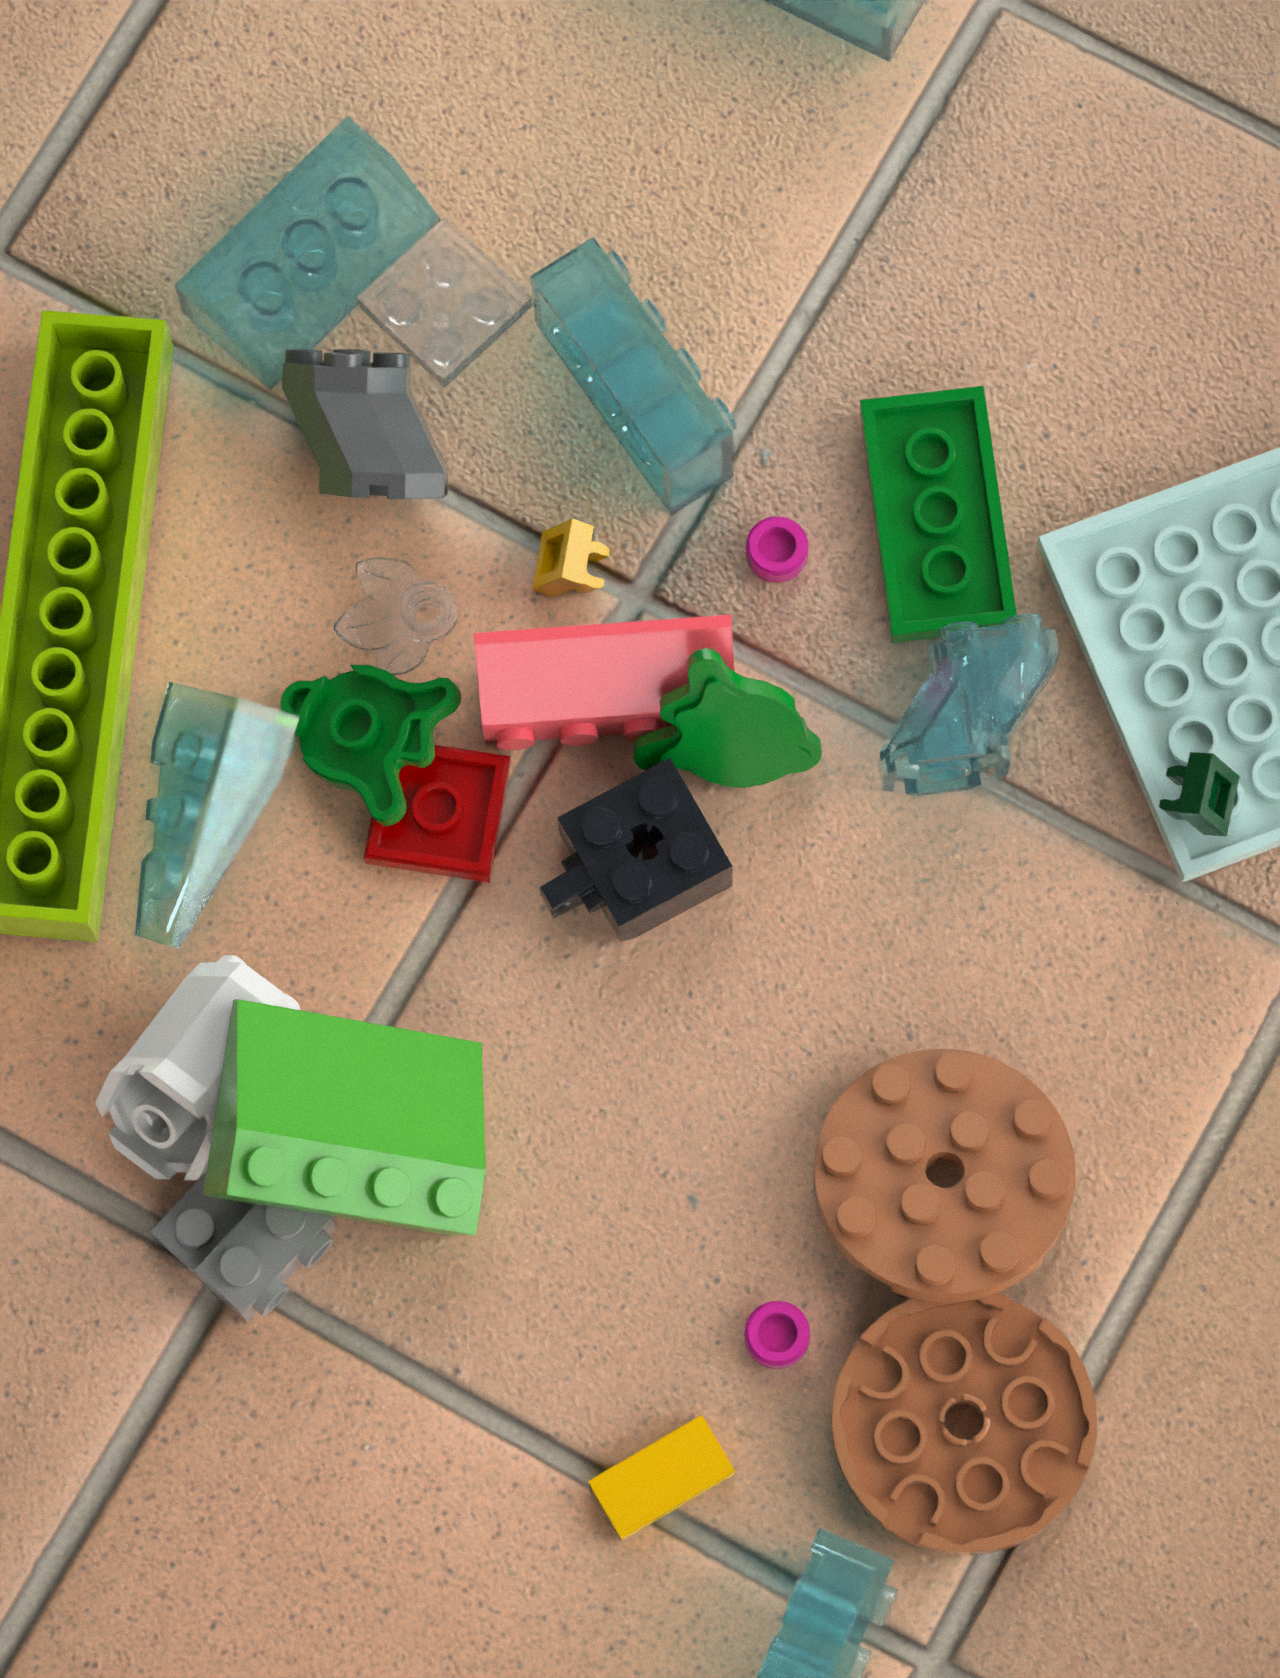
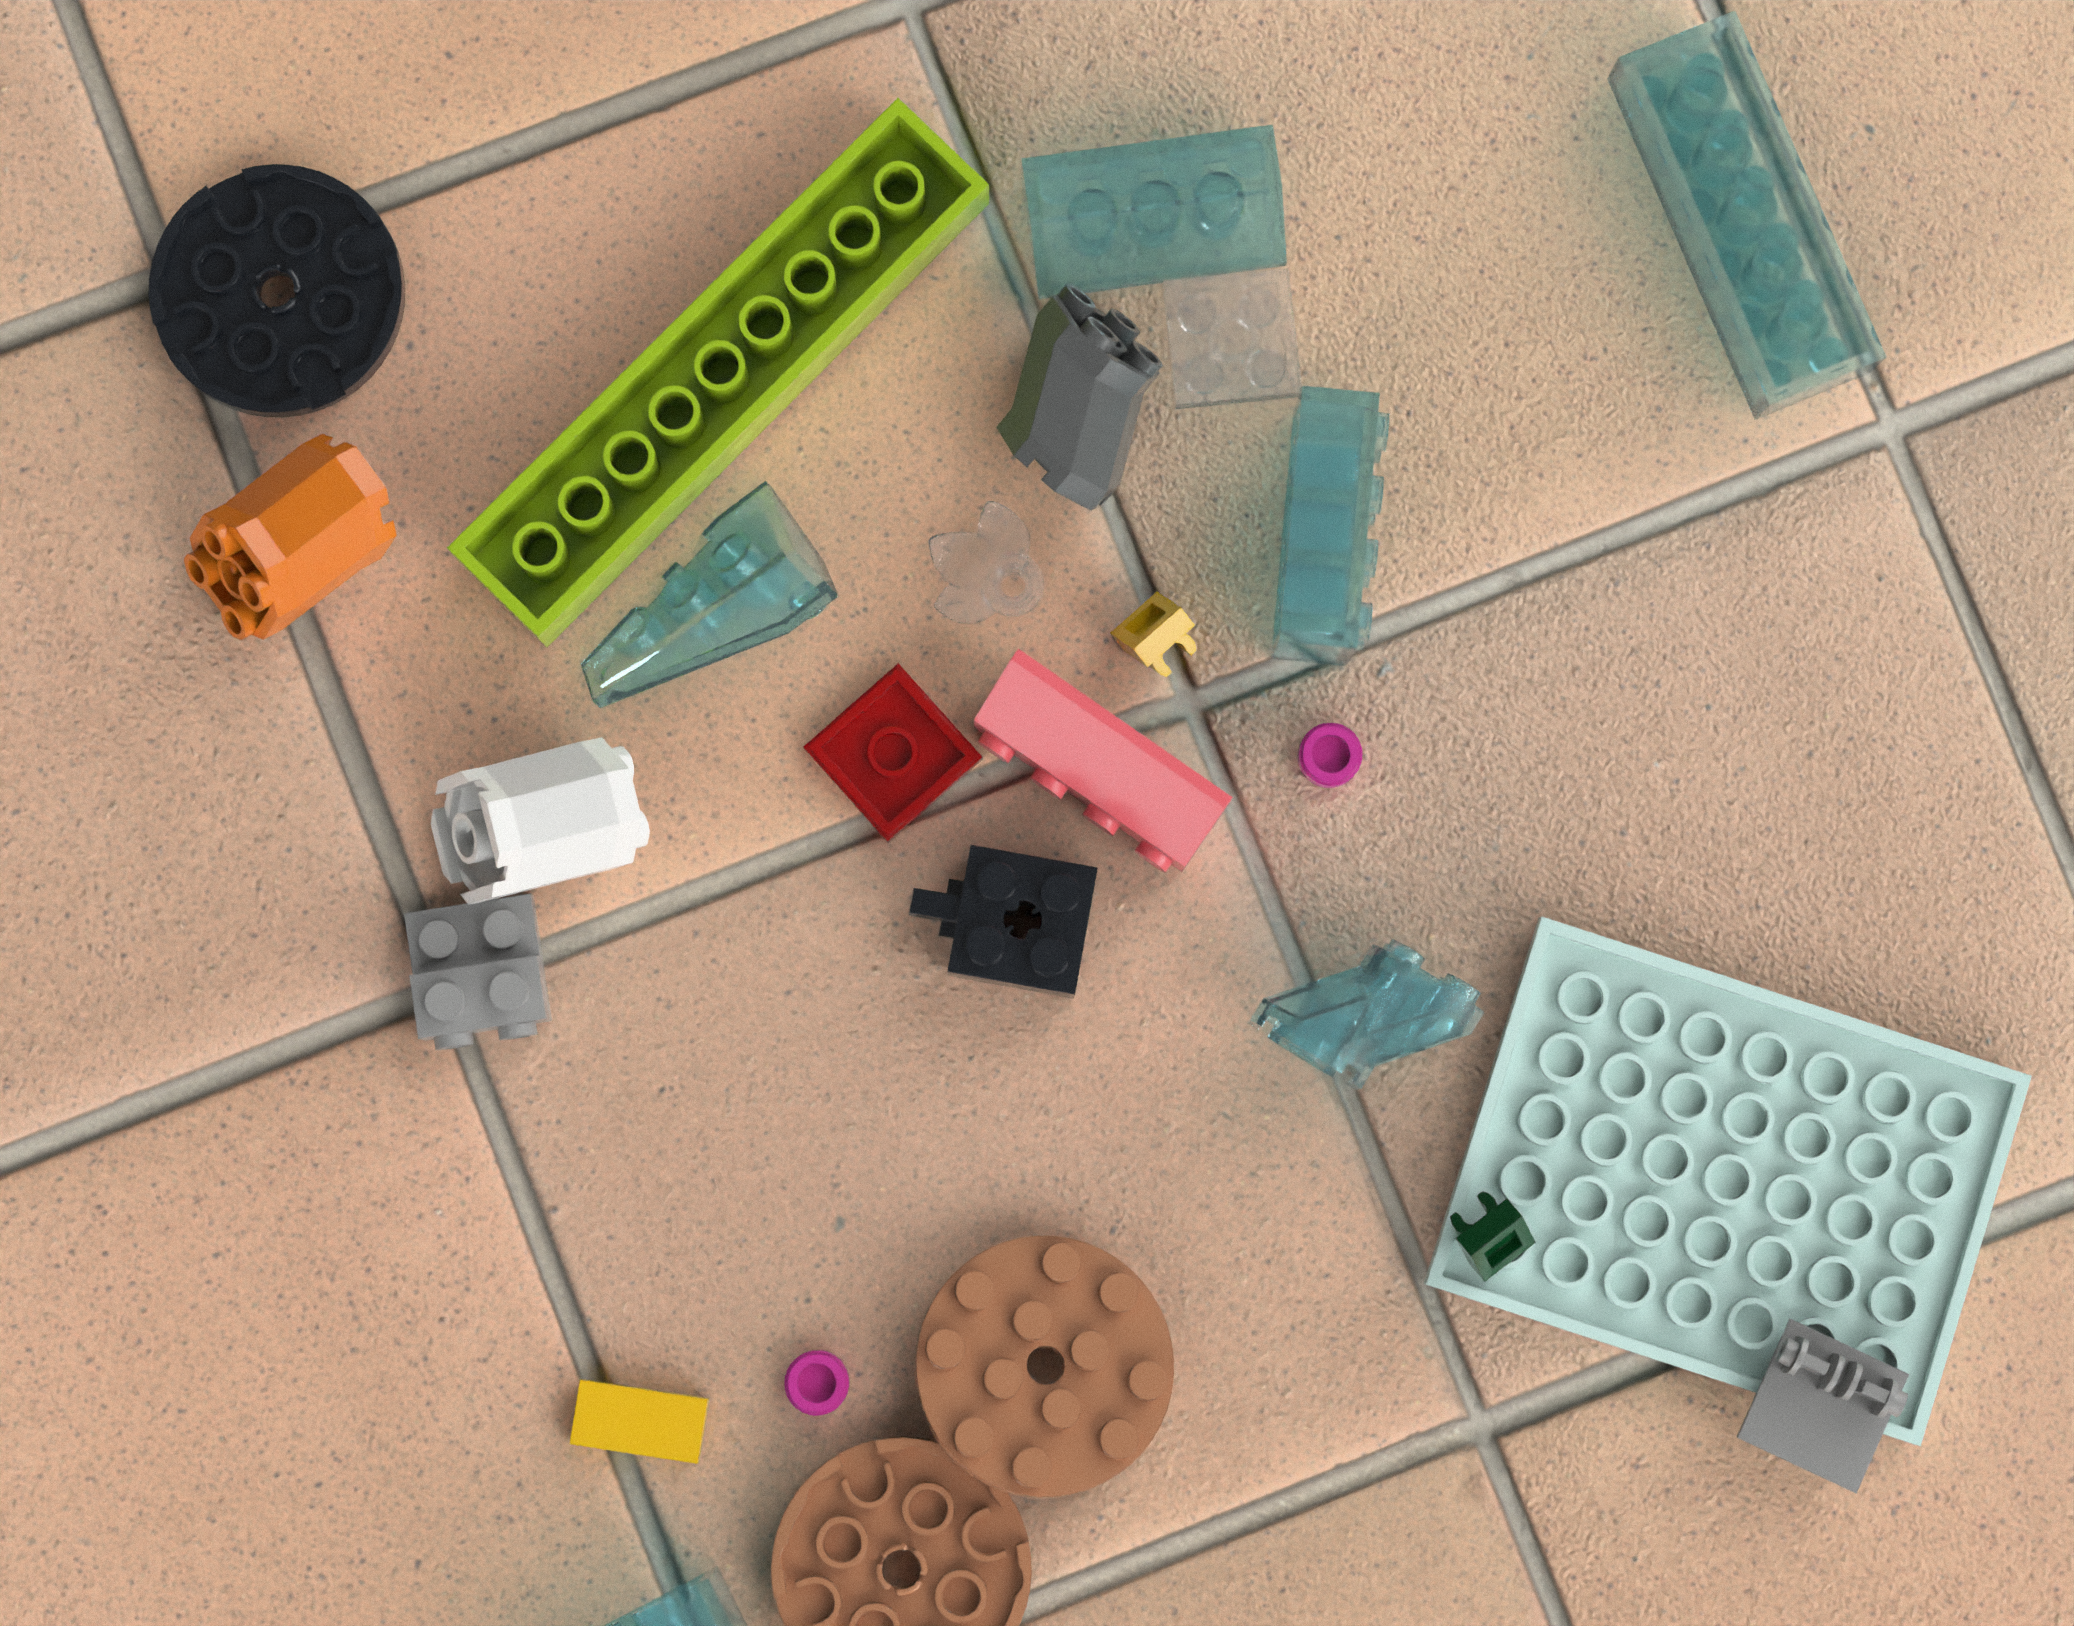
camera: 30 degrees right, 10 degrees up
bright green slope [203,999,486,1235] -> none
green tile [280,665,461,826] -> none
green tile [633,648,822,788] -> none
green plate [859,386,1018,643] -> none

